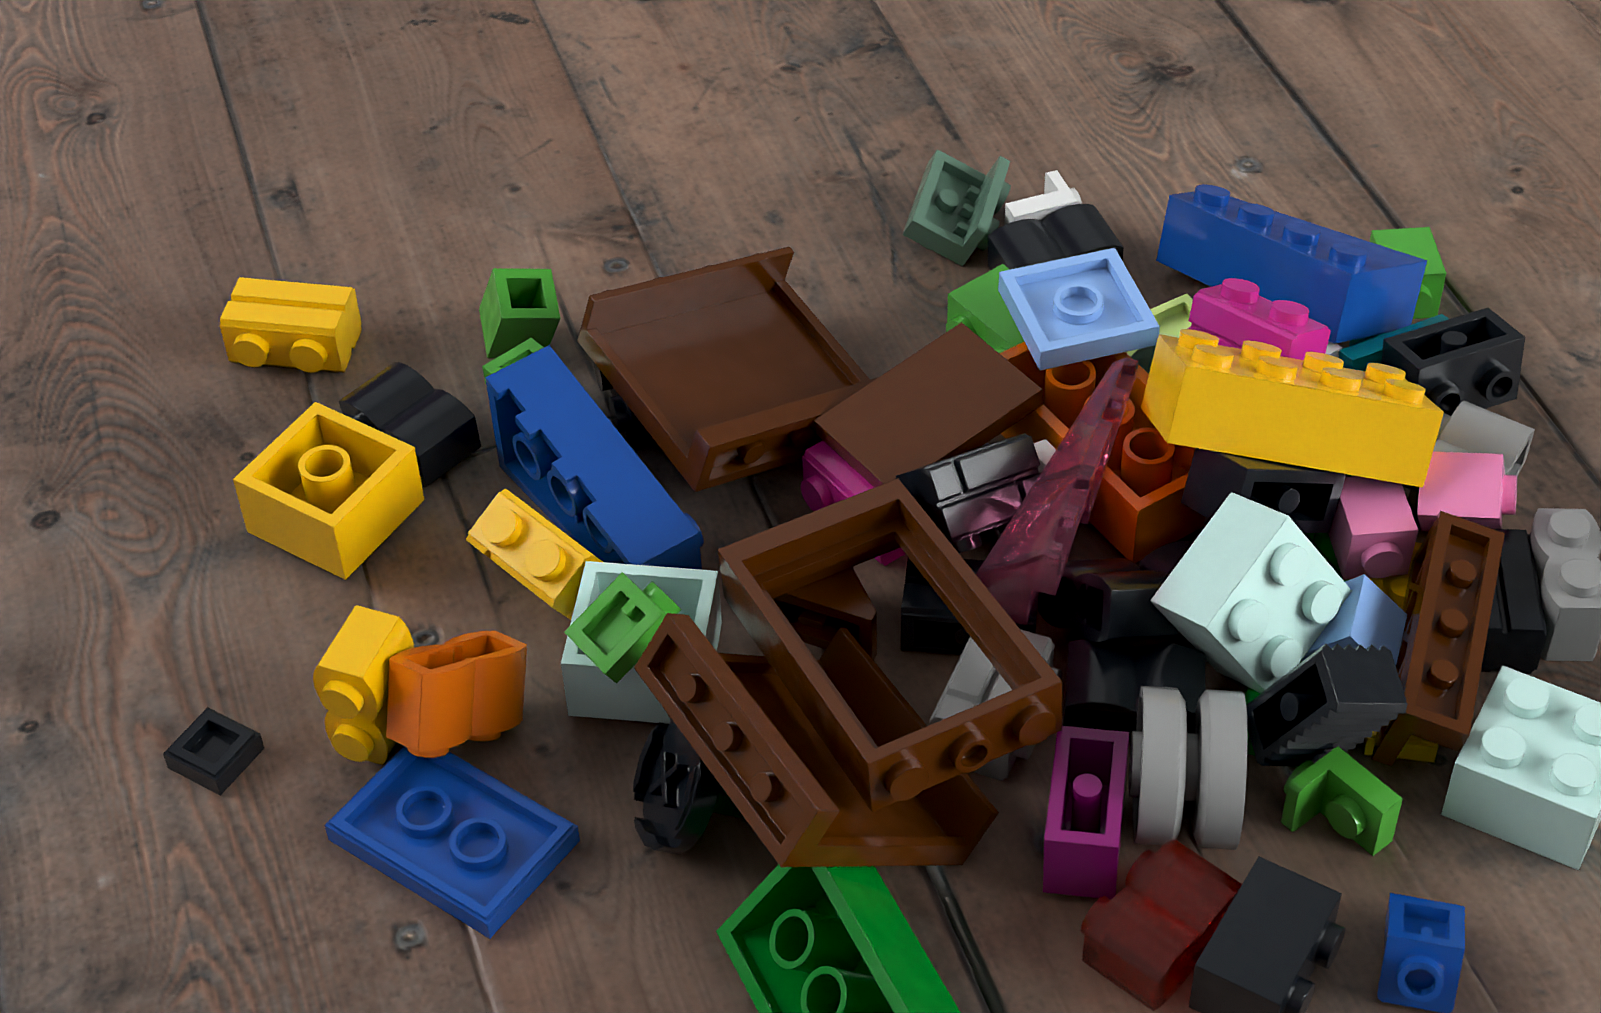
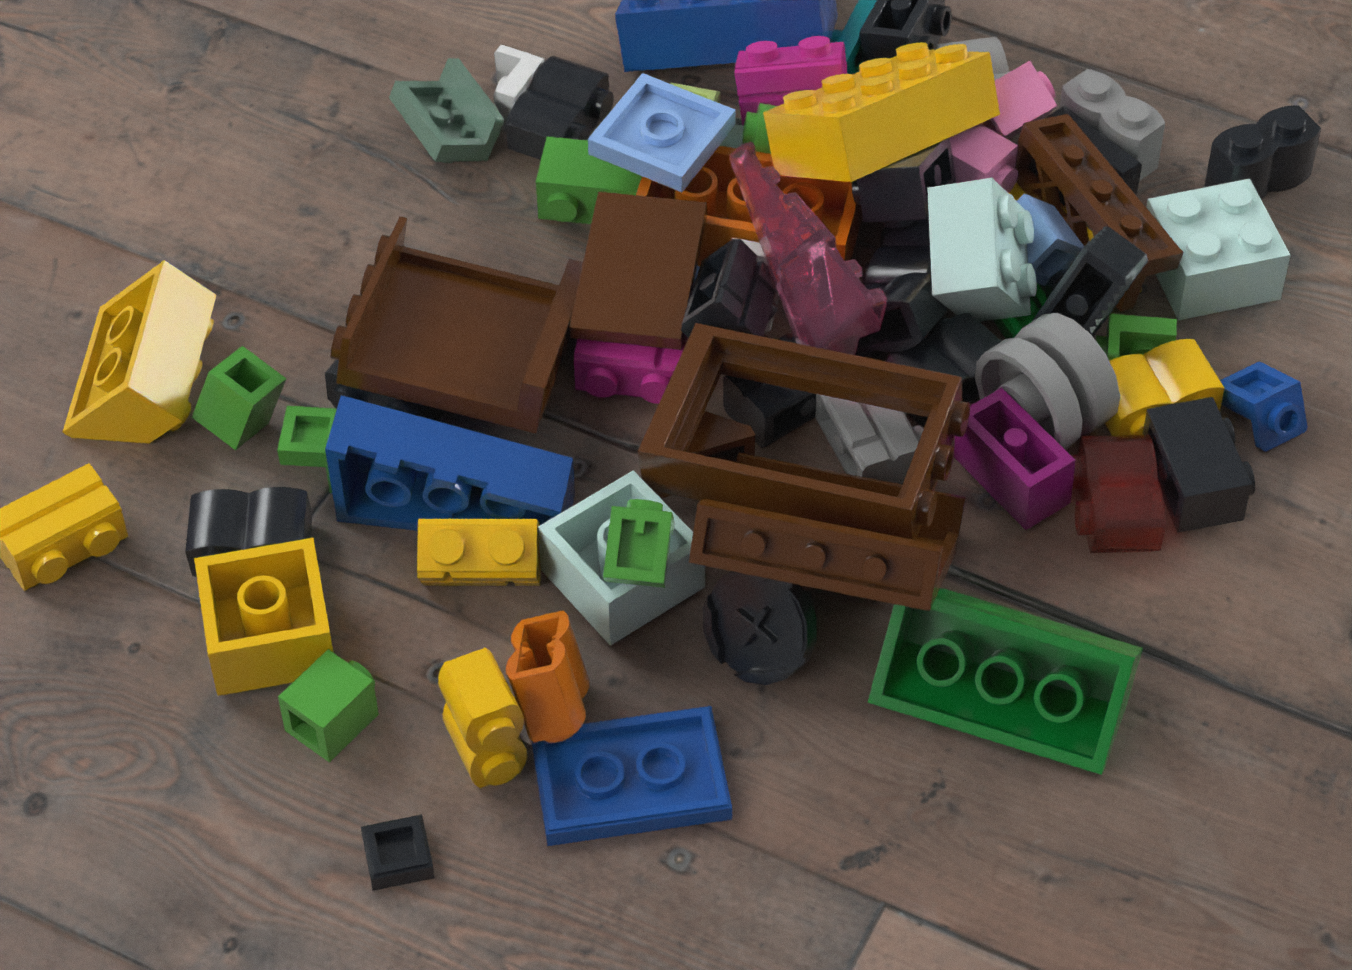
camera: 45 degrees left, 5 degrees up
none -> yellow slope [62,260,217,444]
none -> bright green brick [278,649,379,762]
none -> yellow brick [1105,339,1224,445]

